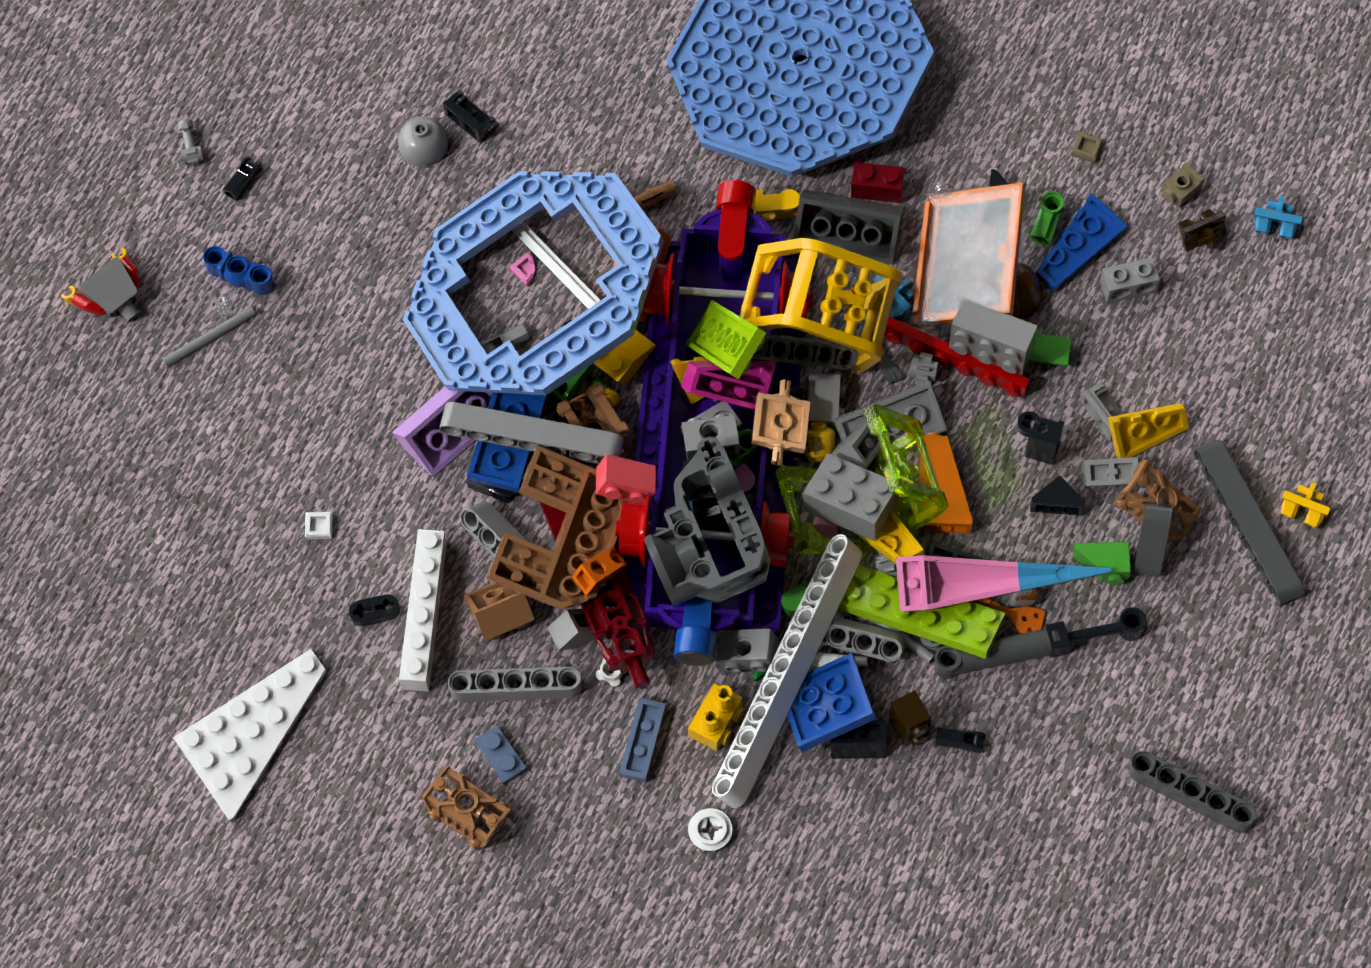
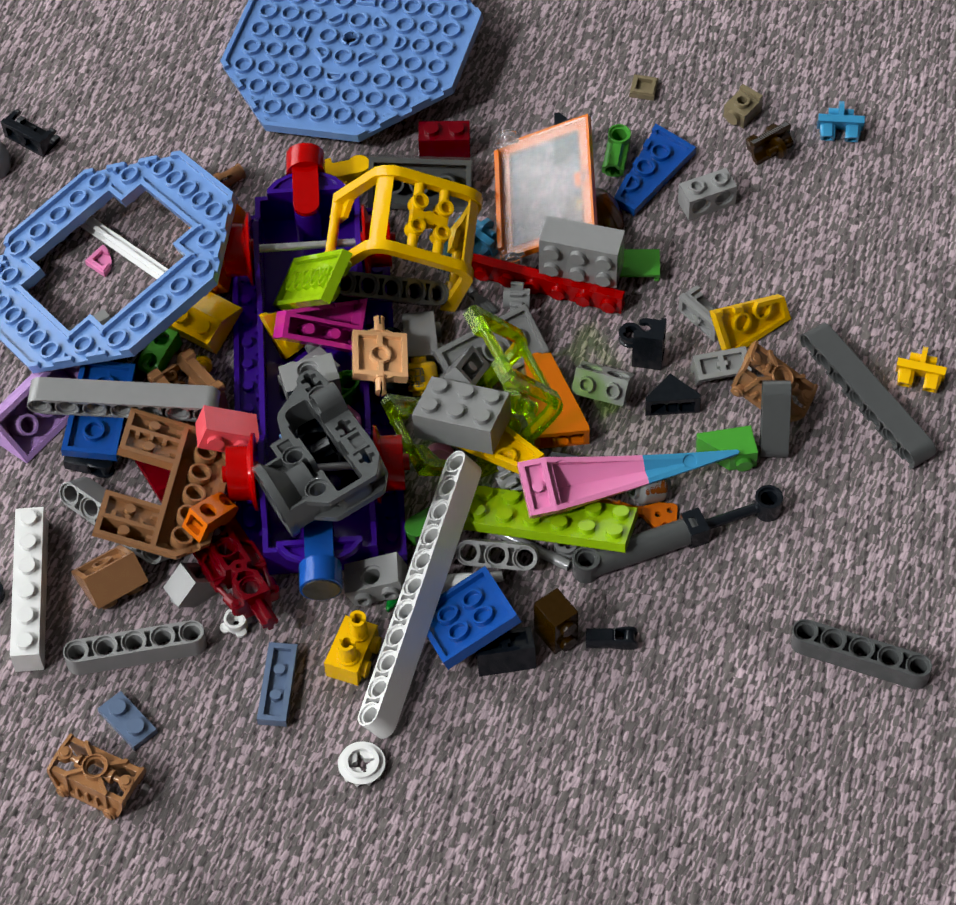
camera: 10 degrees left, 10 degrees down
none -> light grey brick [571,361,635,407]

